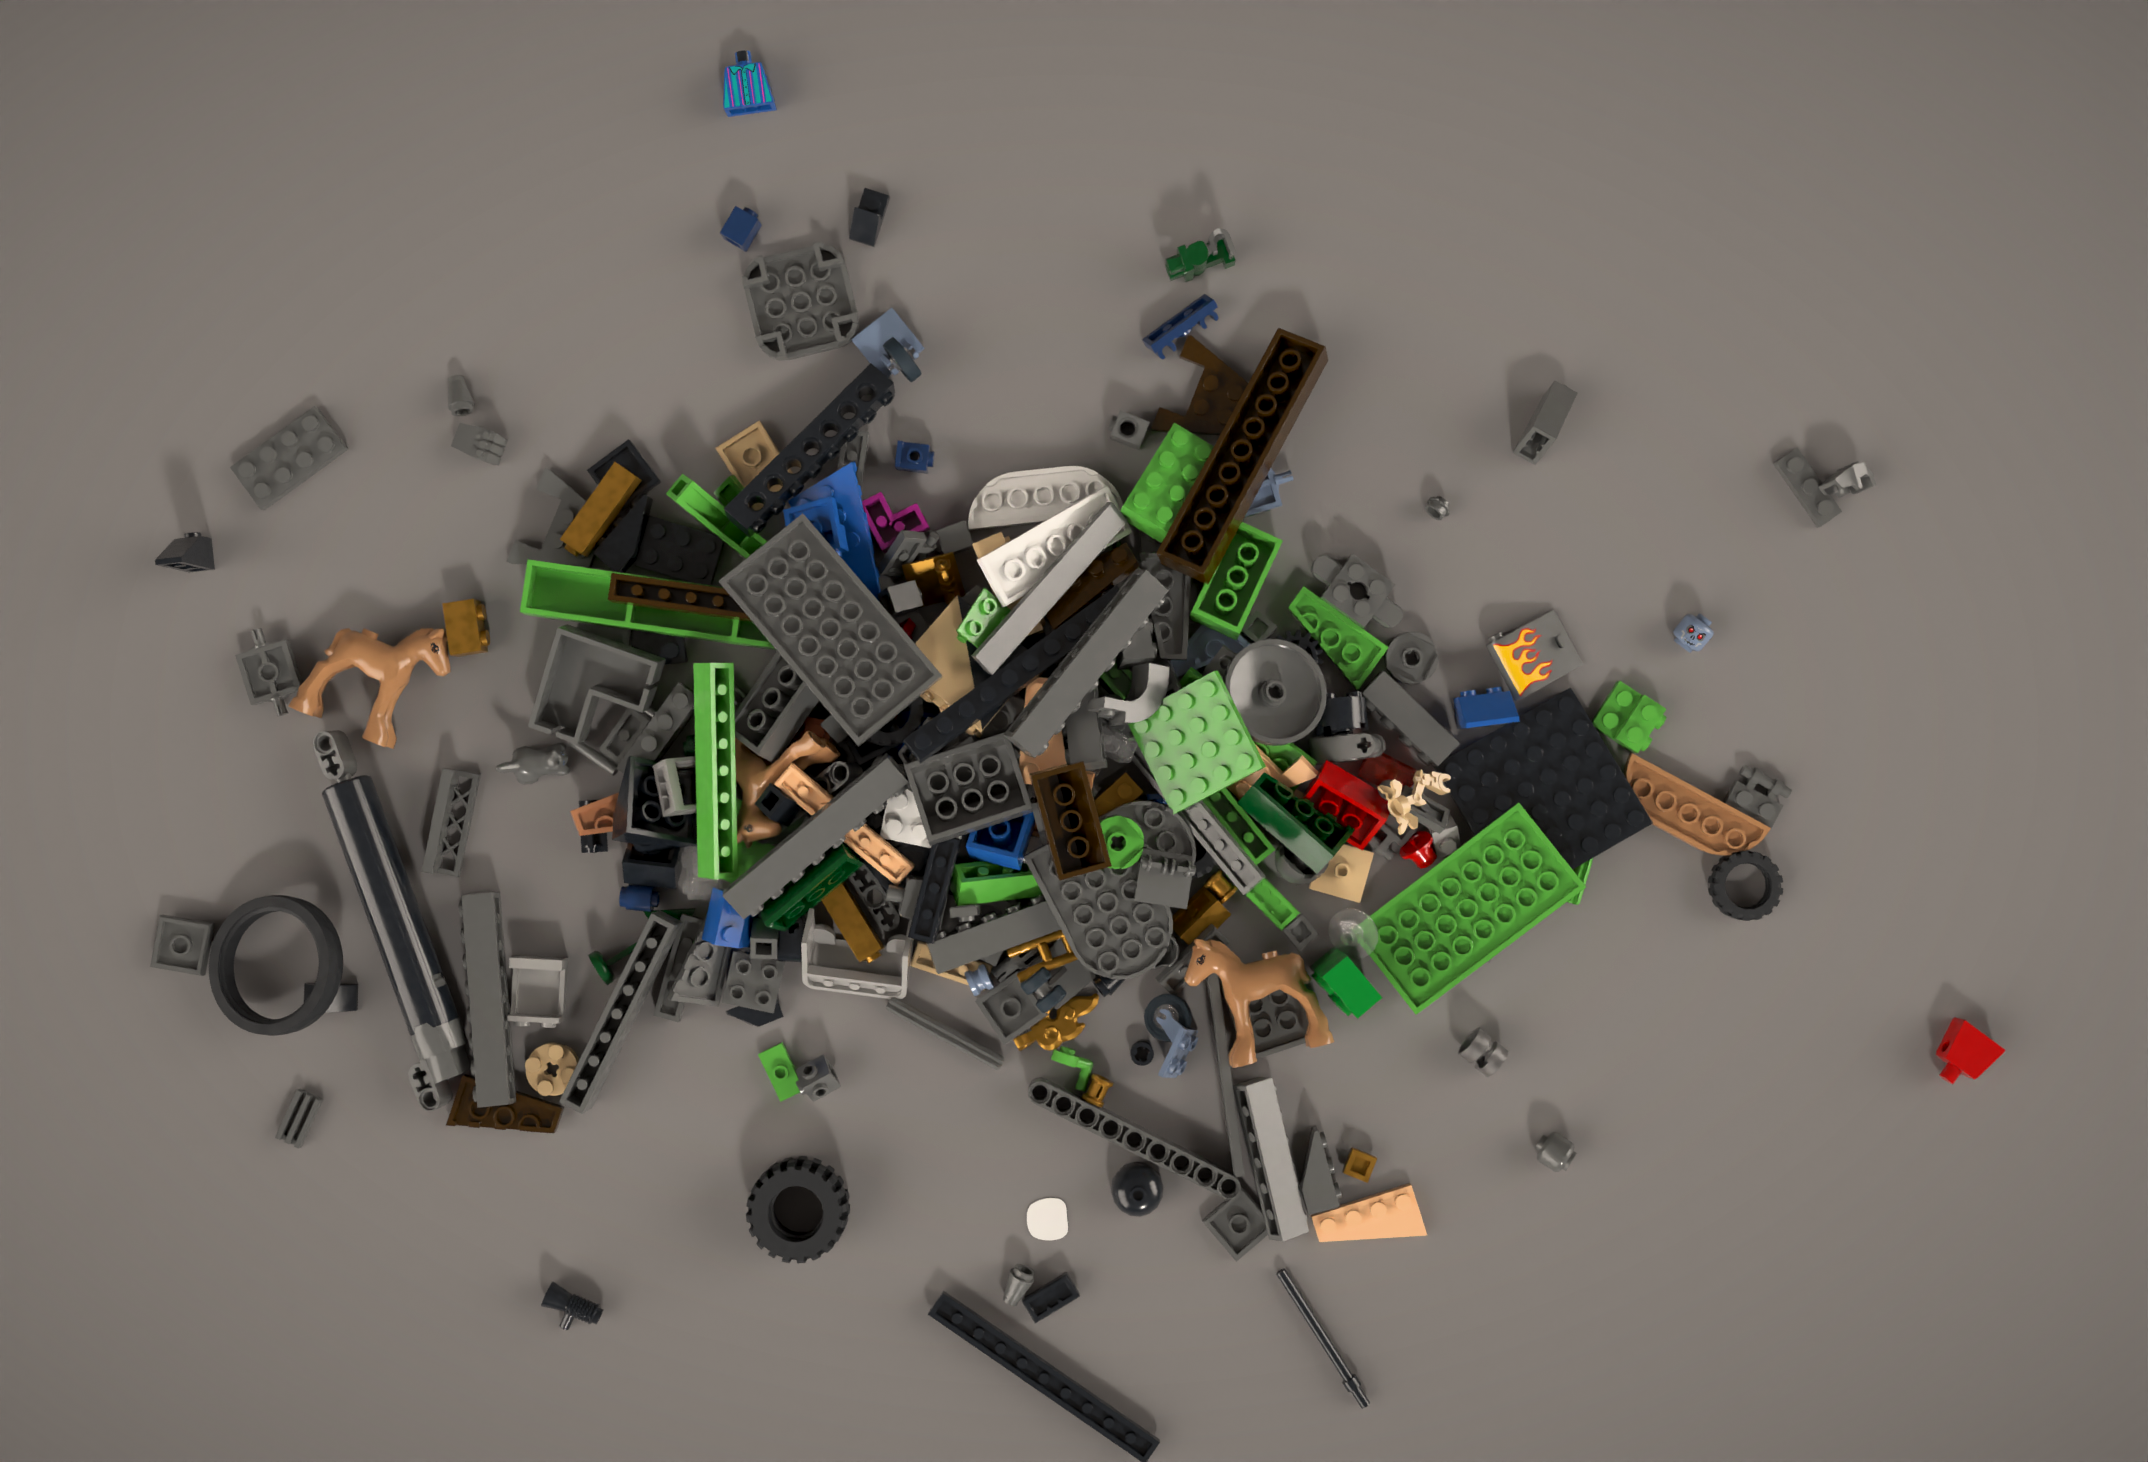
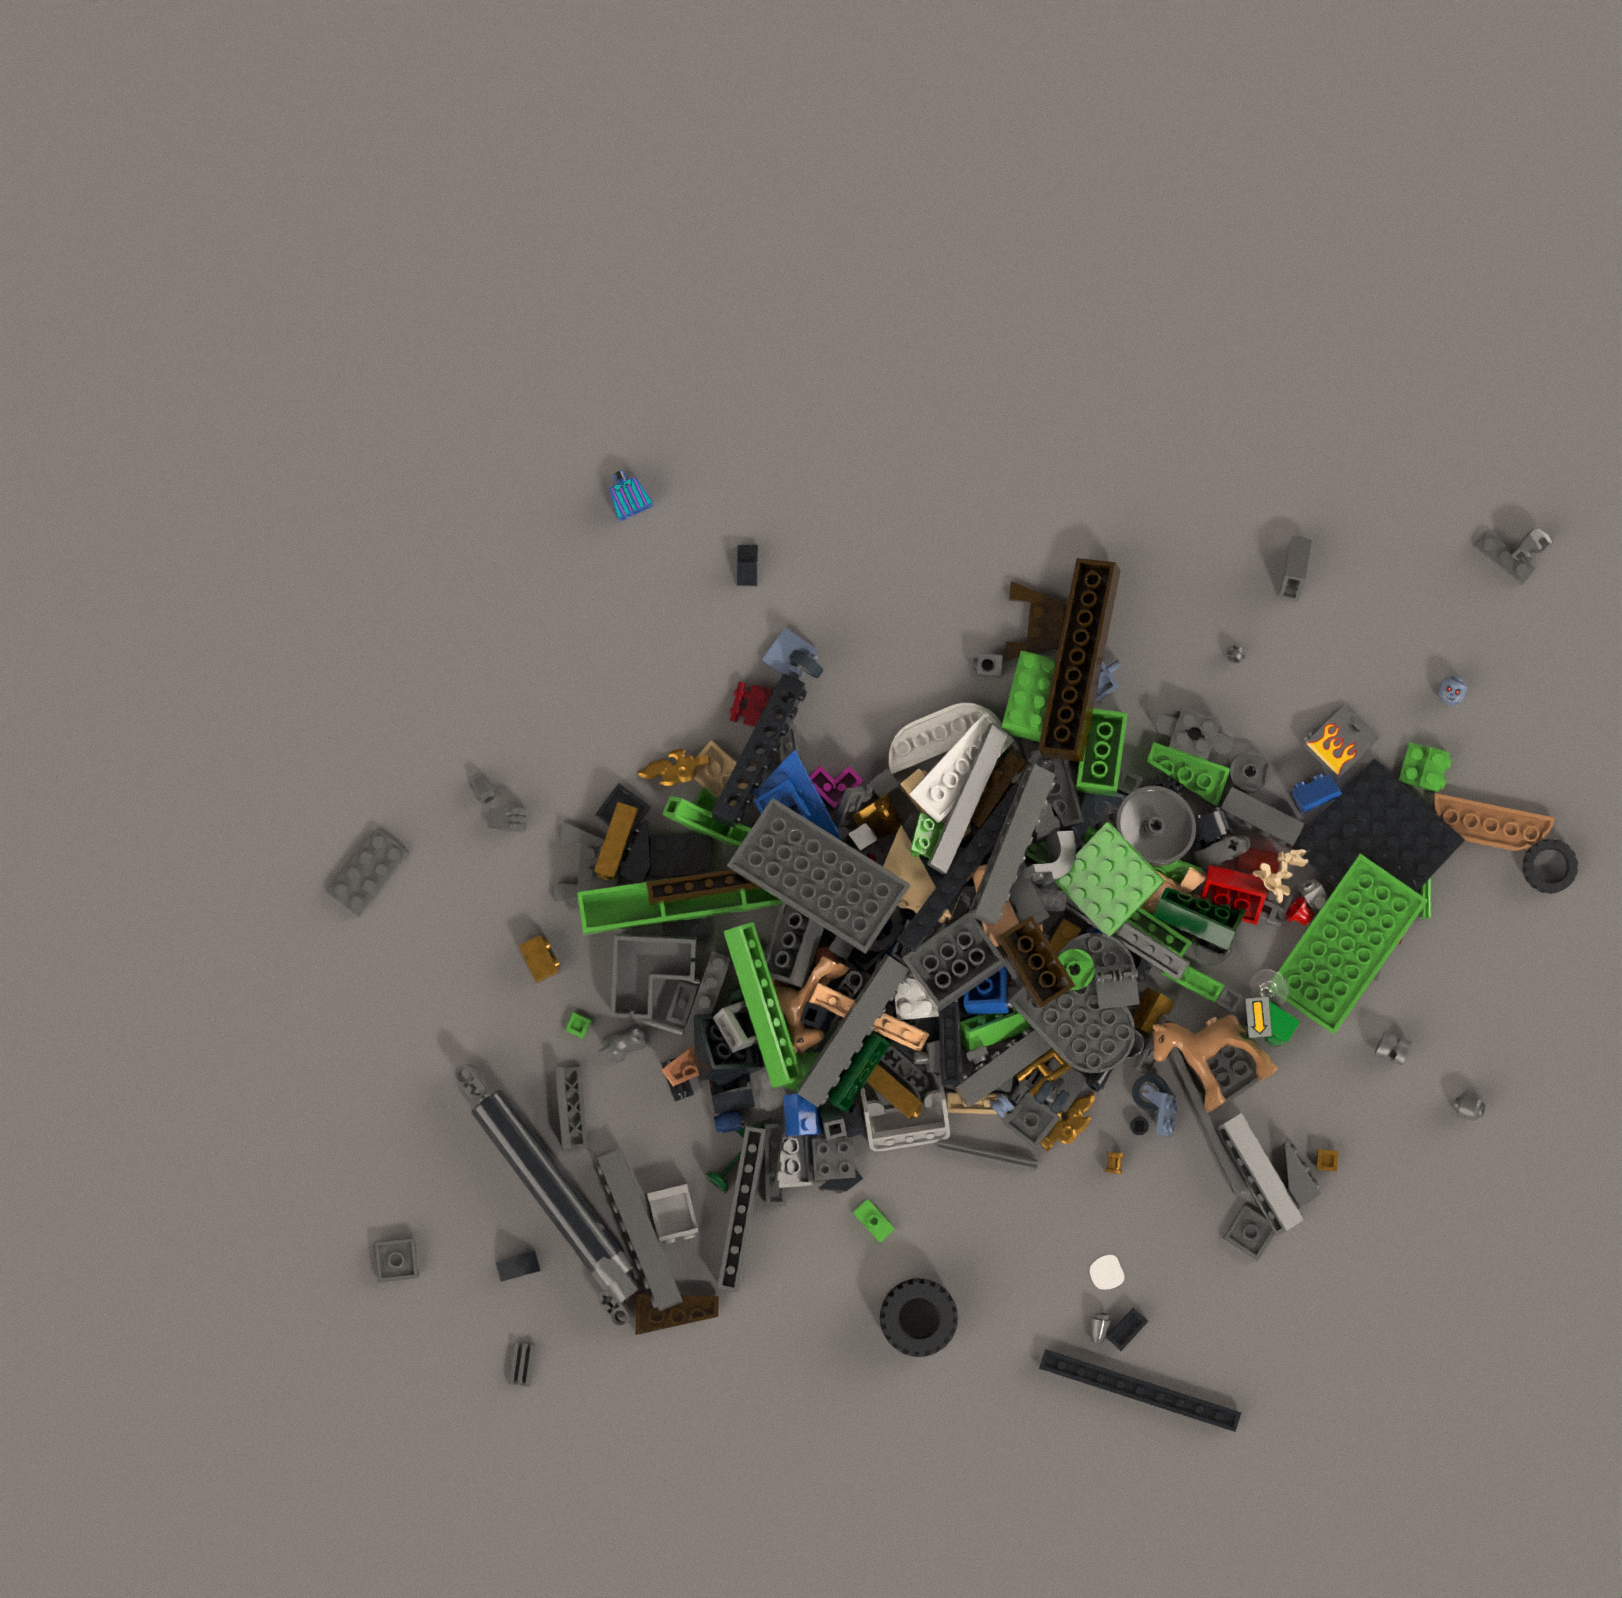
camera: 10 degrees left, 5 degrees down
black slope [155,532,215,573] -> none
black tyre [209,895,343,1036] -> none
dark grey plate [235,628,302,716] -> none
medium nougat animal [289,628,451,749] -> none
tan plate [525,1042,579,1096] -> none
black piece [541,1282,604,1330] -> none
dark blue brick [720,206,762,252] -> none
dark grey tile [742,242,859,361] -> none
dark grey brick [795,1055,841,1102] -> none
dark blue brick [895,440,935,474] -> none
dark grey beam [1028,1077,1241,1199] -> none
bright green plate [1051,1046,1093,1092] -> none
black cylinder [1111,1162,1163,1217] -> none
dark blue plate [1142,294,1218,360] -> none
dark green hips [1165,228,1236,282] -> none
pearl gold bush [1203,869,1238,904] -> none
black bar [1276,1268,1370,1409] -> none
tan plate [1309,844,1374,903] -> none
light nougat wing [1311,1183,1427,1242] -> none
dark grey plate [1378,780,1450,834] -> none
dark grey plate [1723,765,1792,828] -> none
none -> bright green tile [565,1012,592,1039]
none -> pearl gold piece [638,749,711,786]
none -> dark red plate [729,682,772,727]
none -> light grey sticker [1245,997,1272,1038]

